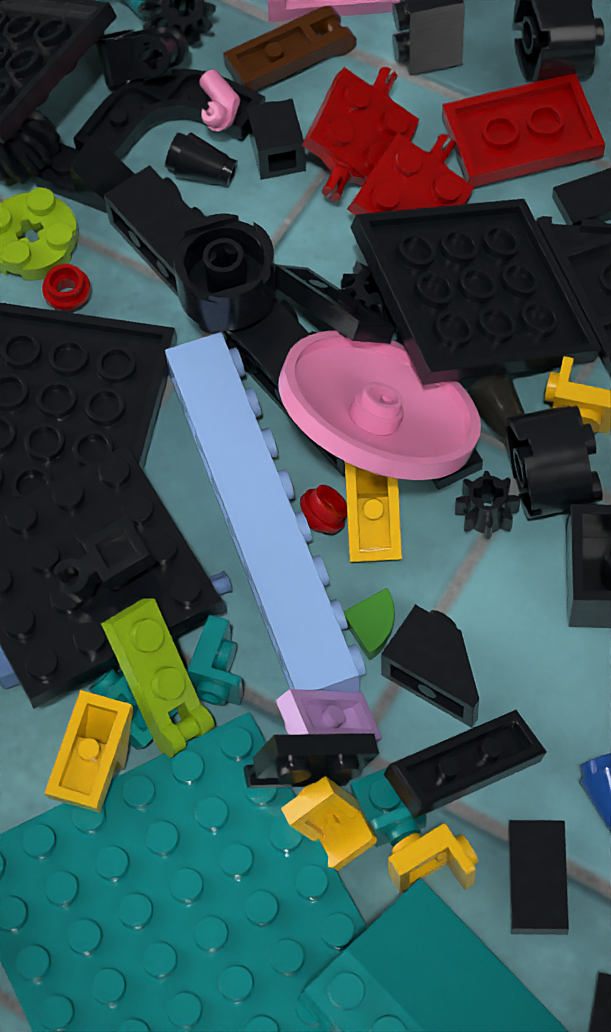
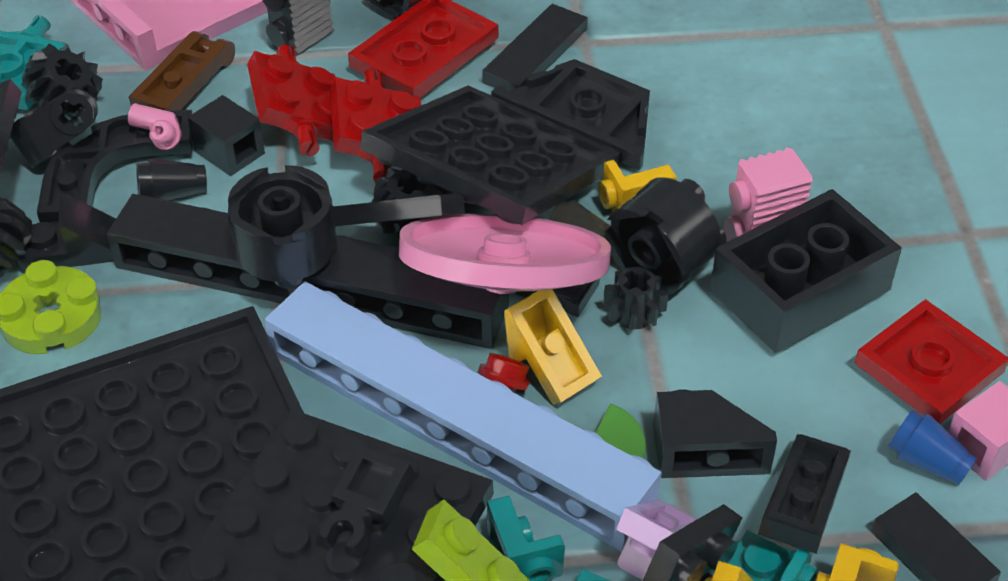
camera: 40 degrees left, 15 degrees down
red plate [42,264,91,311] -> none

